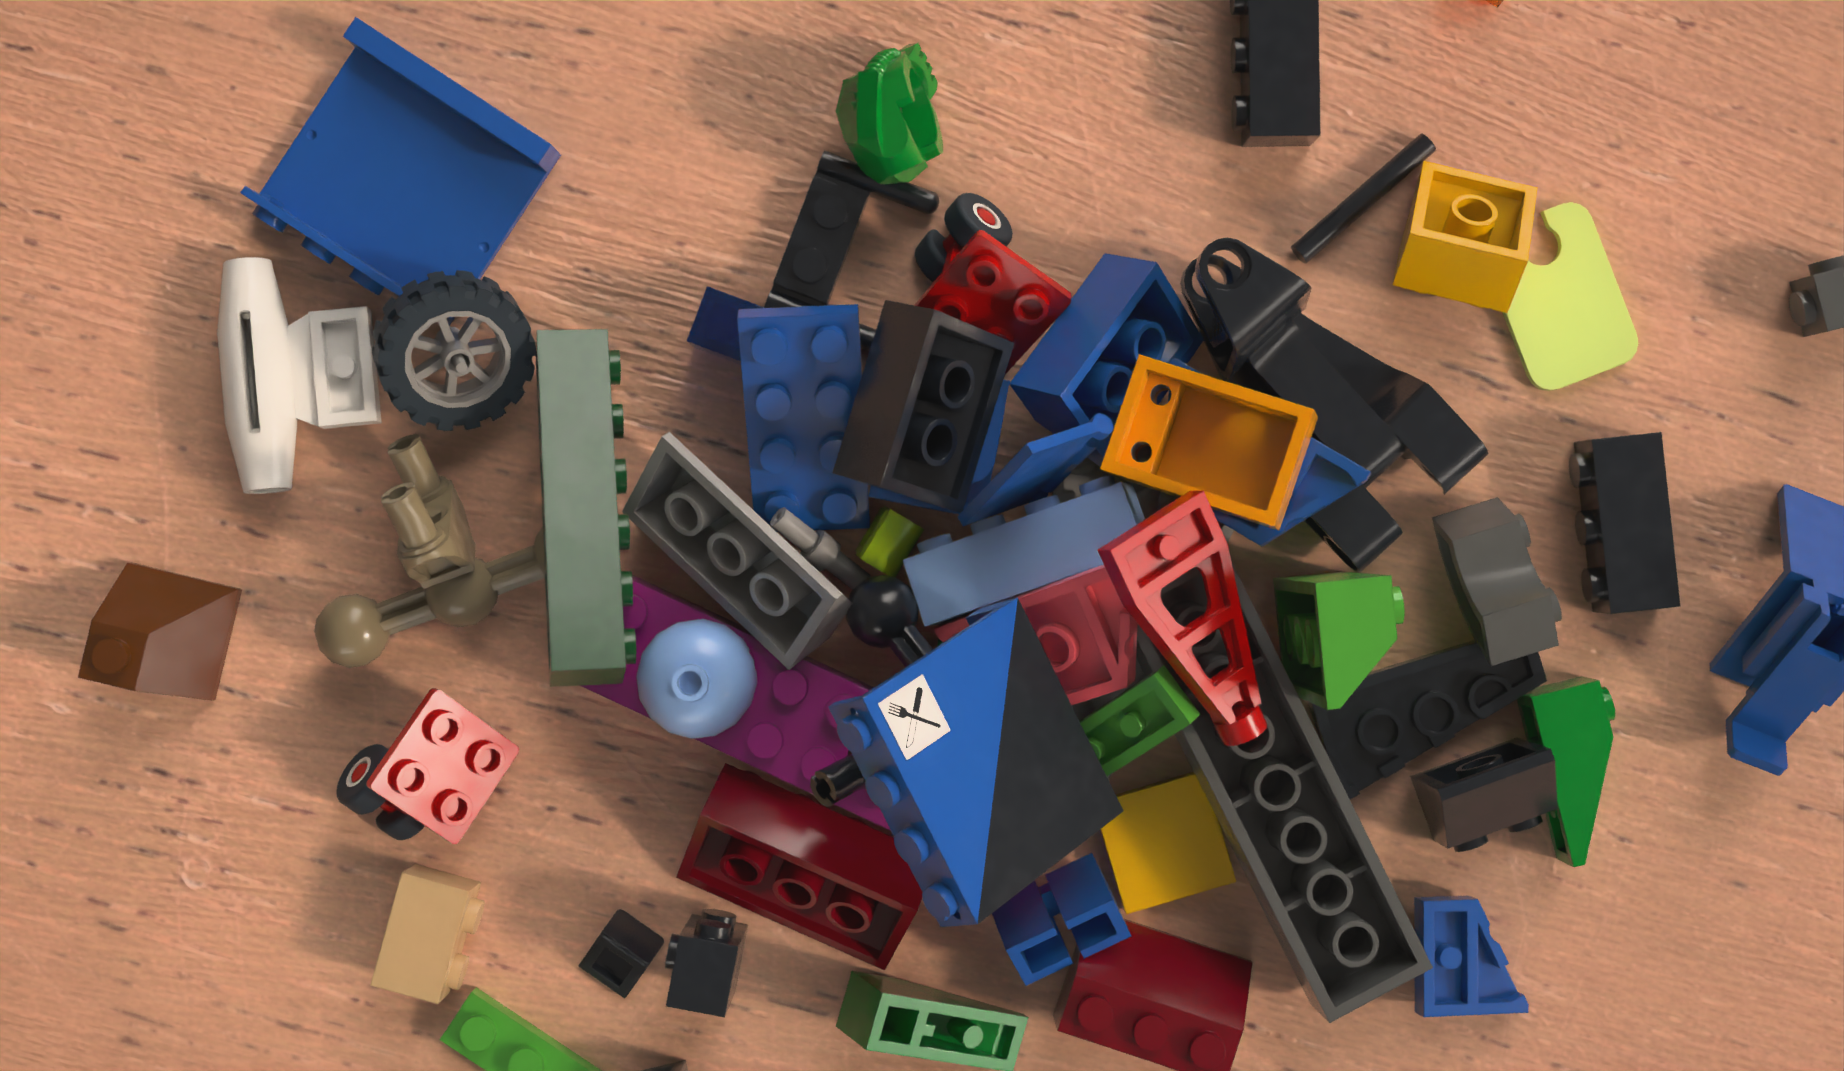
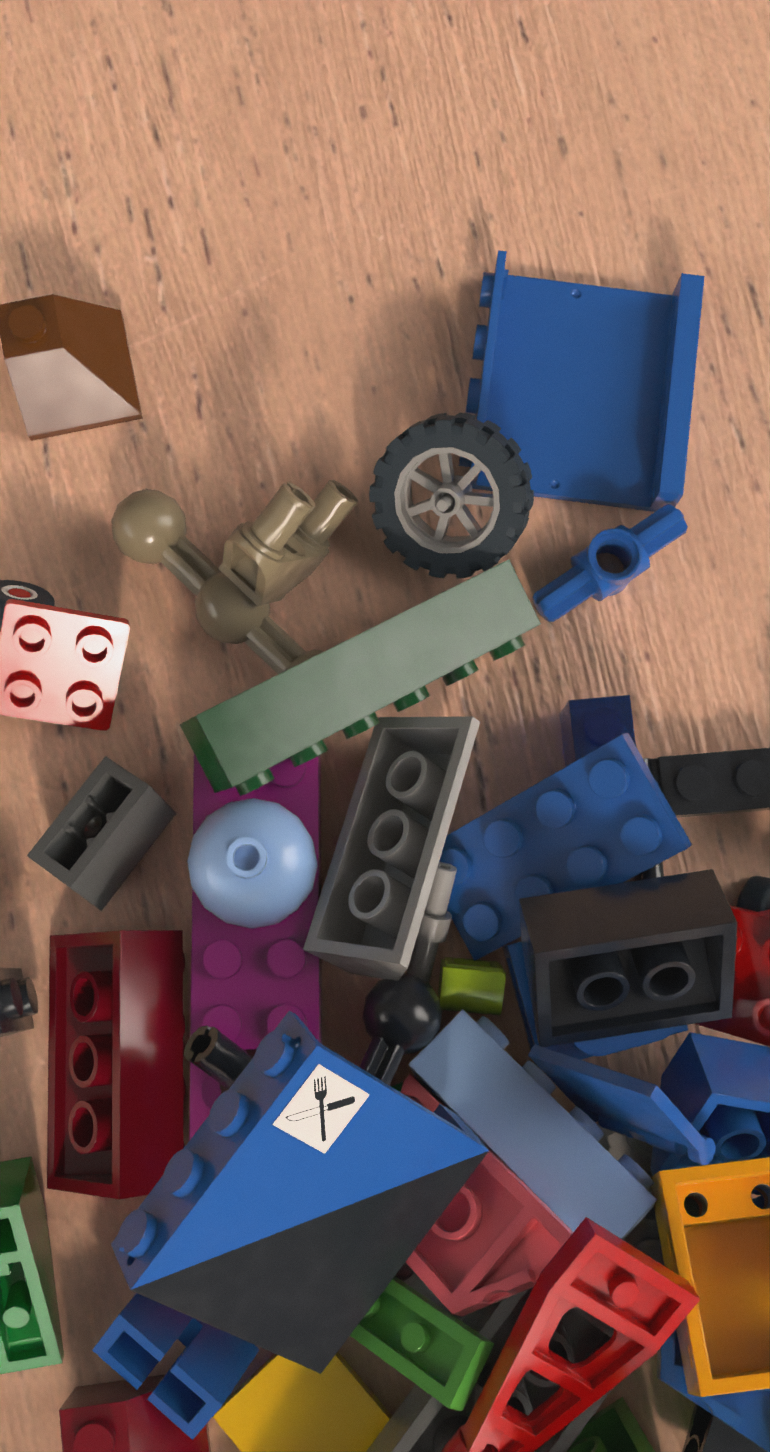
camera: 65 degrees right, 10 degrees down
white plate [217,257,382,494] -> none
none -> dark grey brick [27,756,176,911]
none -> blue axle [532,504,688,622]

